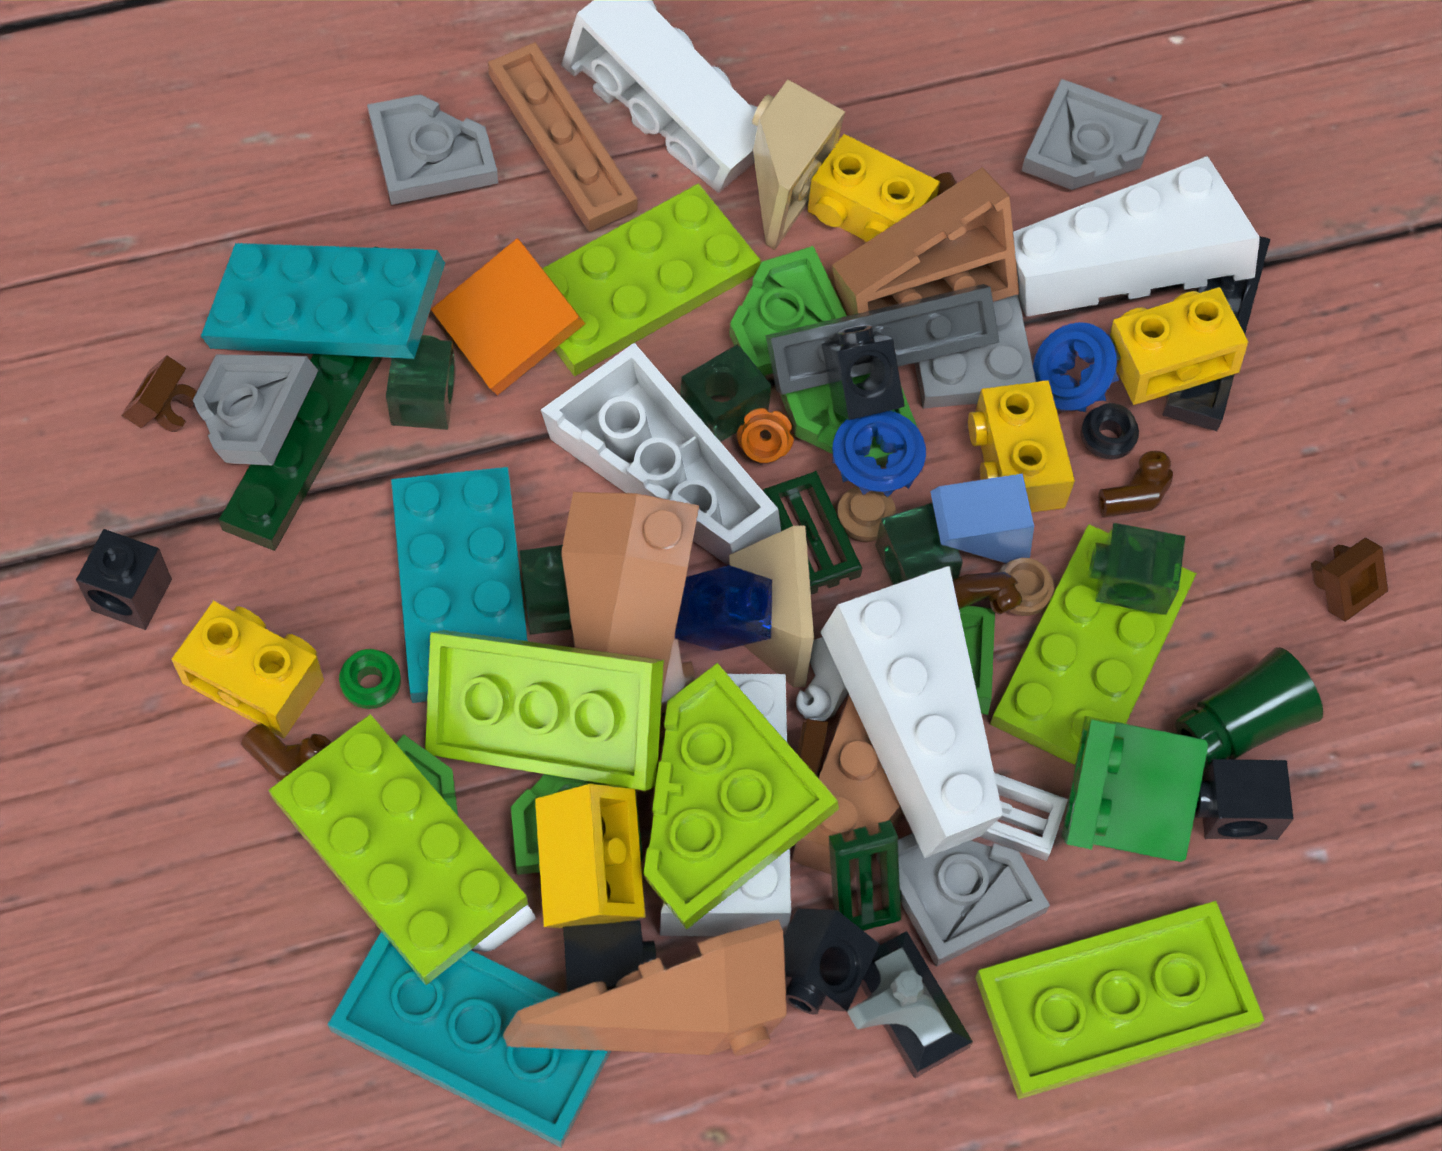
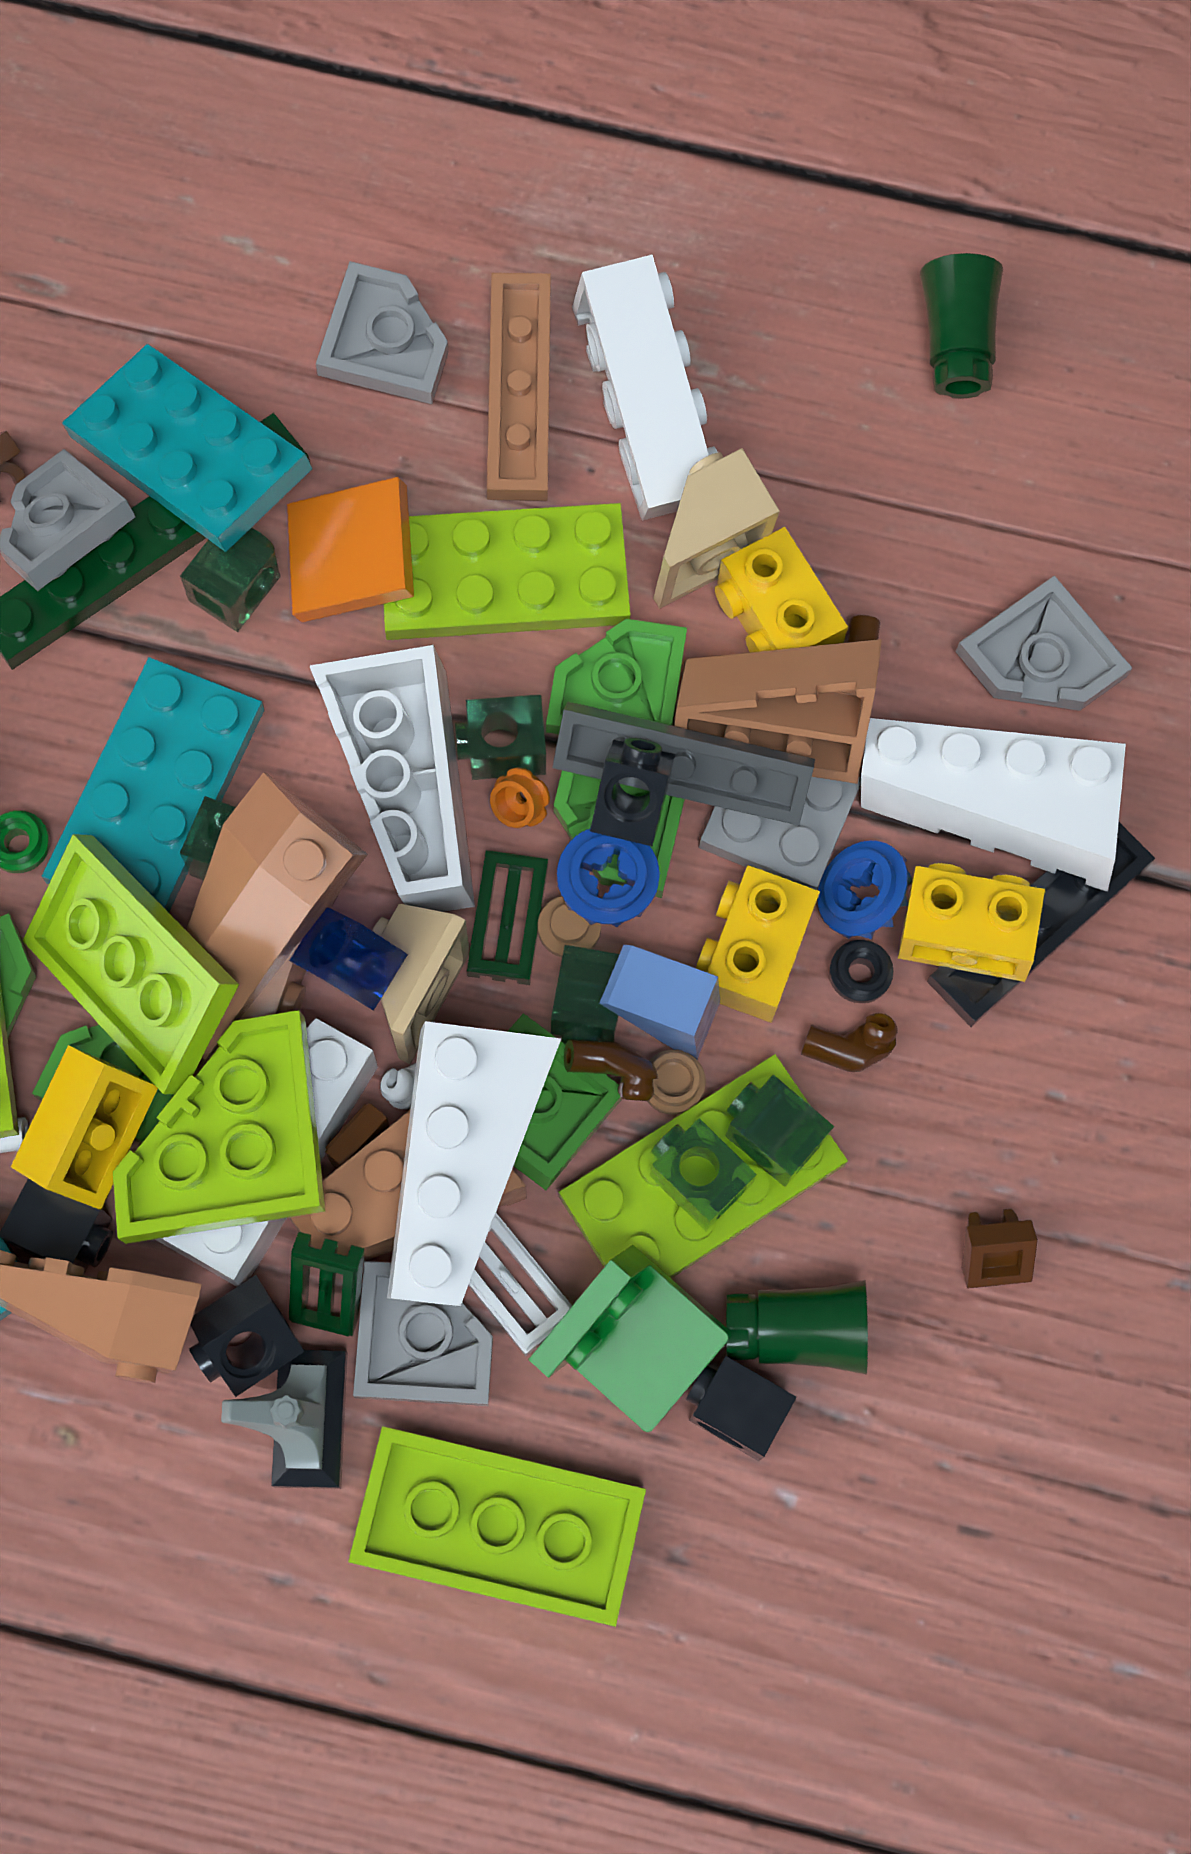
camera: 30 degrees right, 10 degrees up
none -> clear green brick [650,1118,757,1231]

